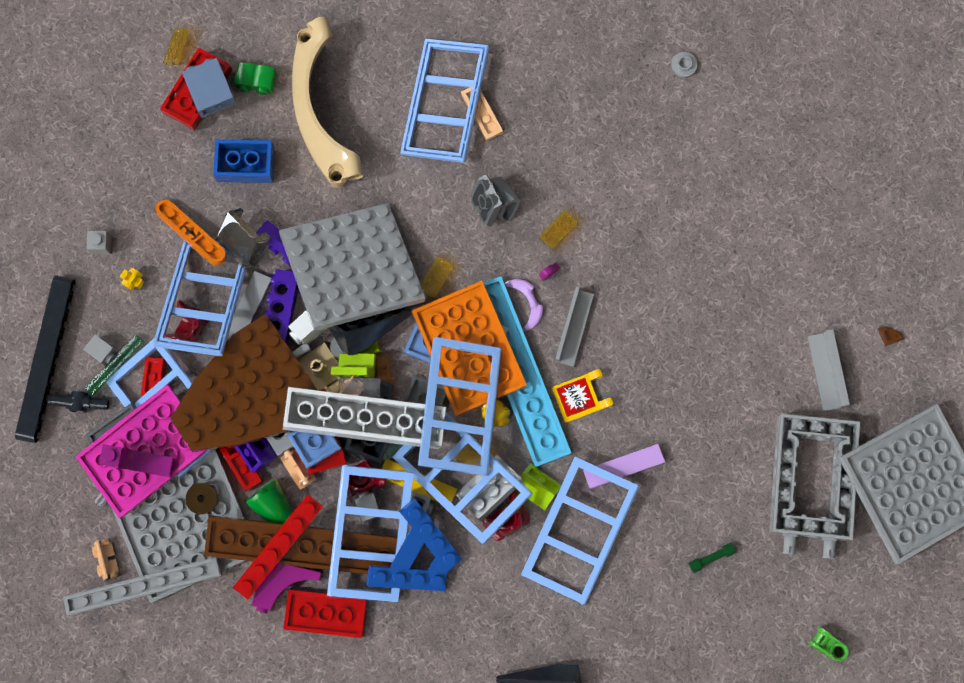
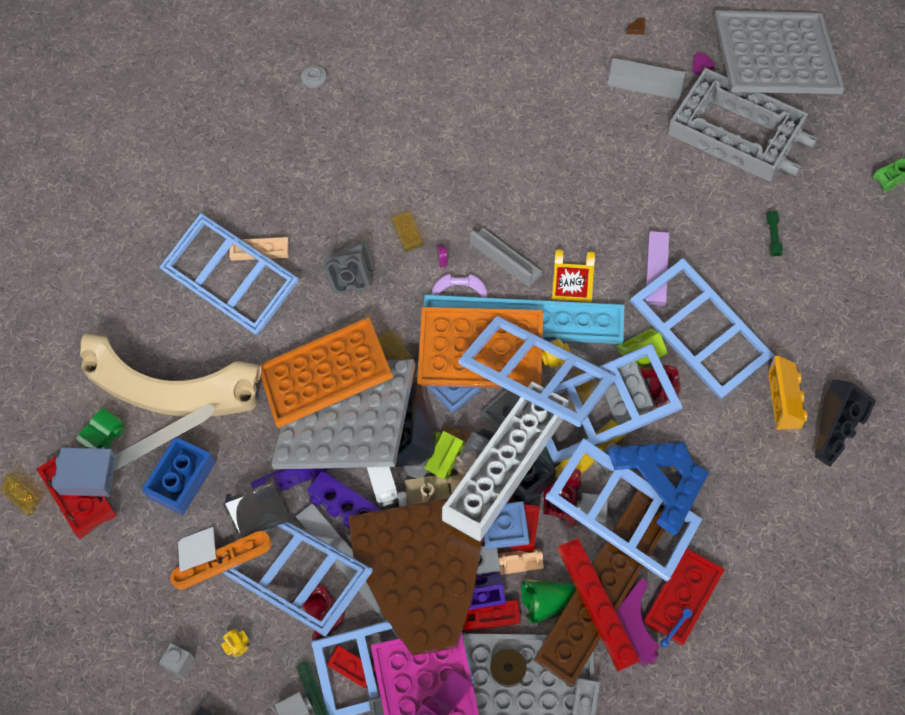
camera: 65 degrees left, 15 degrees down
none -> white sticker [114,405,215,471]
none -> white sticker [178,527,216,572]
none -> orange plate [260,317,394,428]
none -> blue hinge [660,609,692,647]
none -> magenta tile [692,53,715,75]
none -> light orange slope [768,356,807,430]

